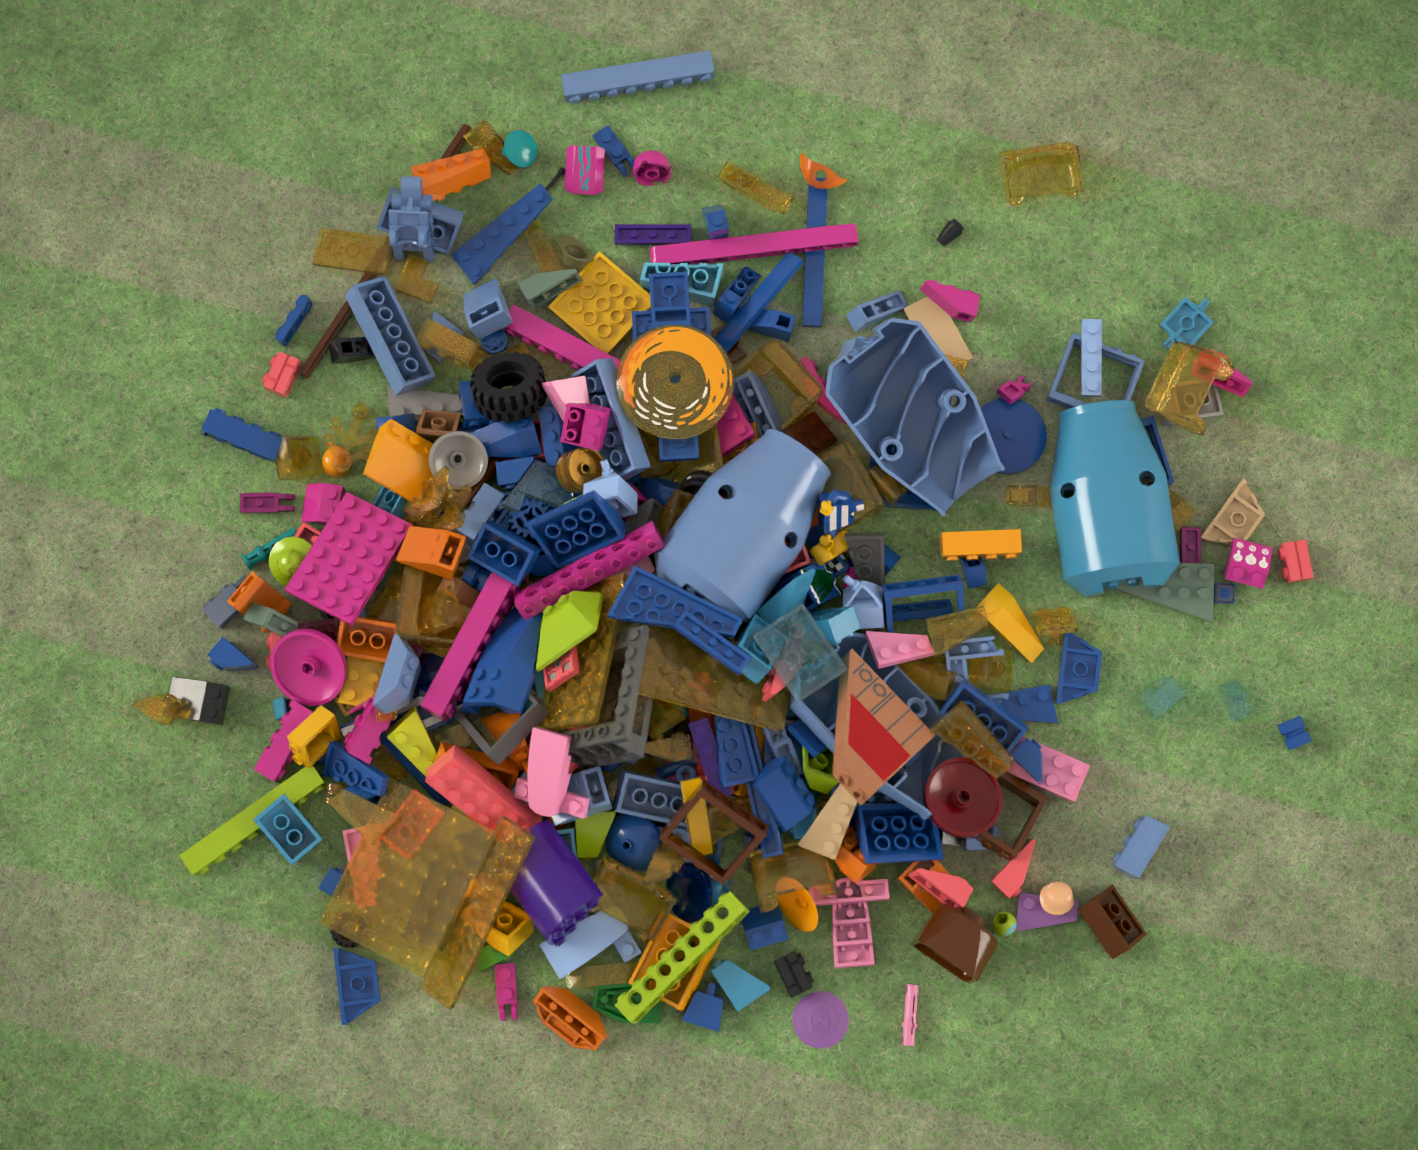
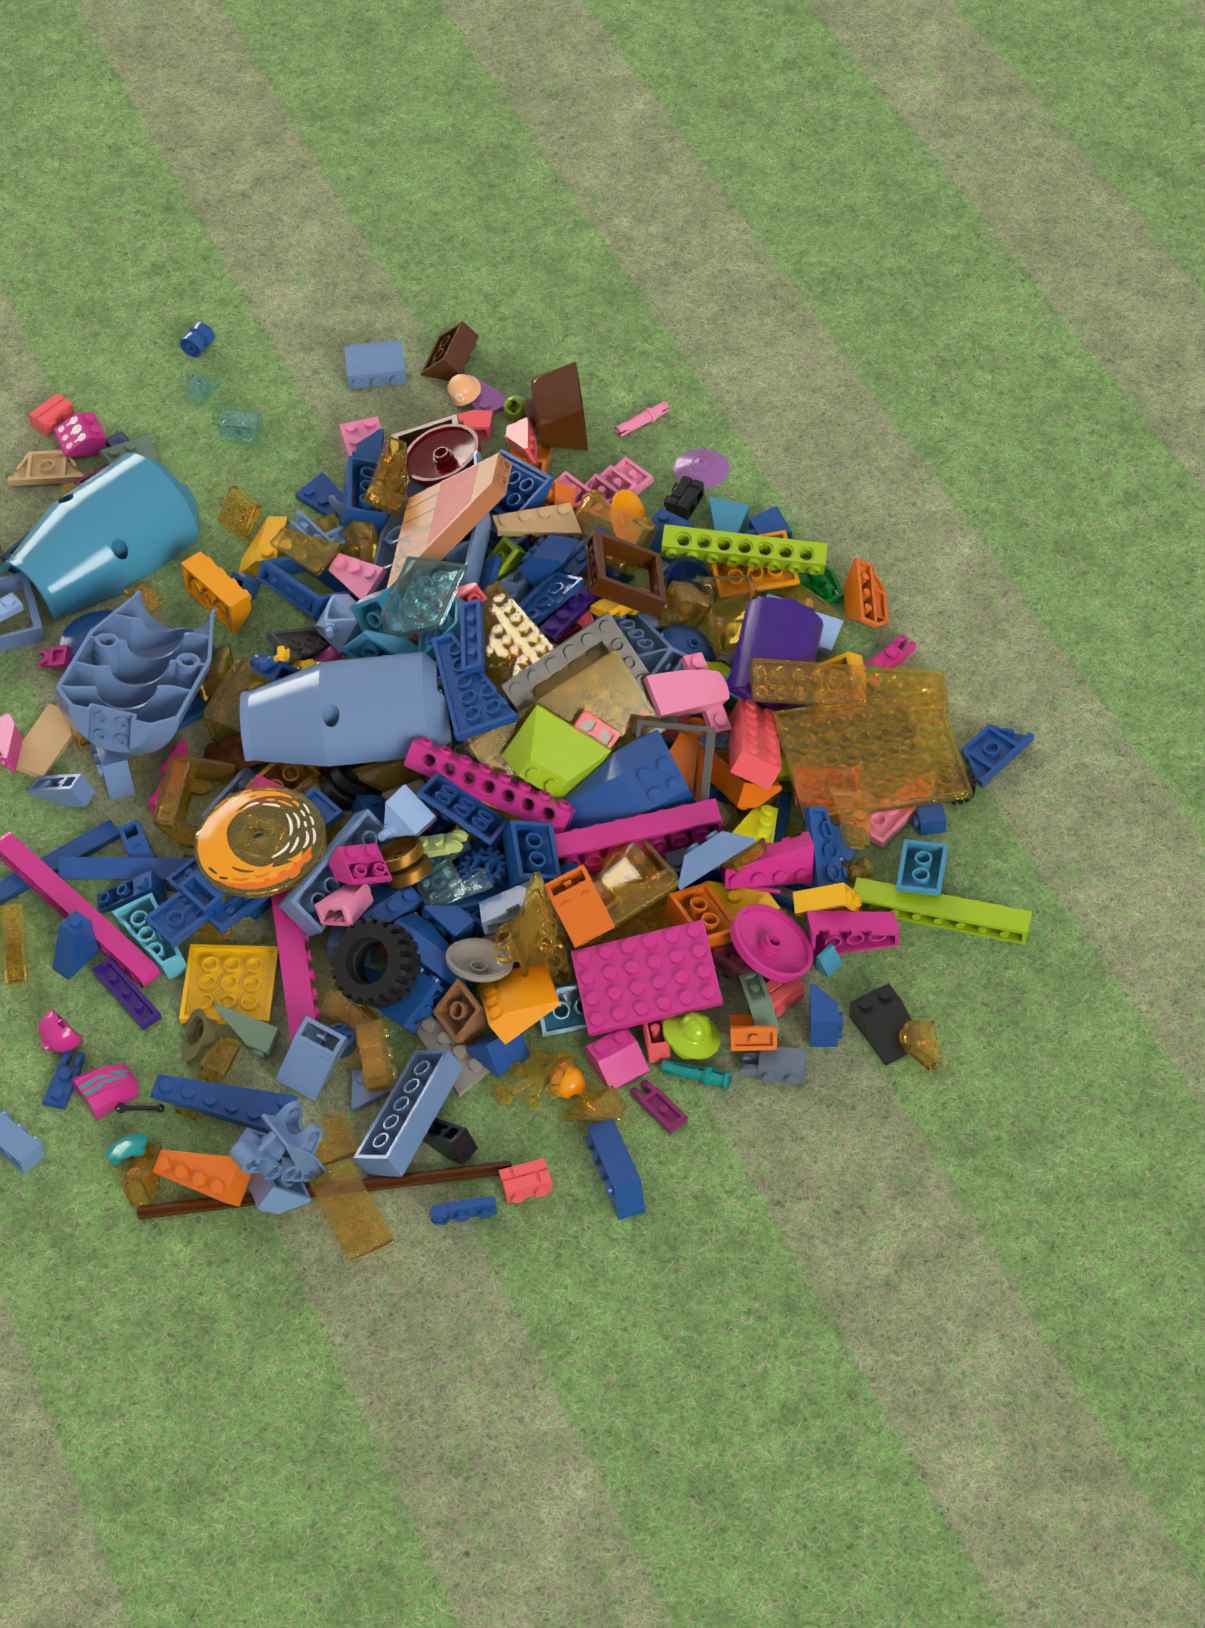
camera: 125 degrees left, 30 degrees down
blue wing [1055,629,1102,704] -> none

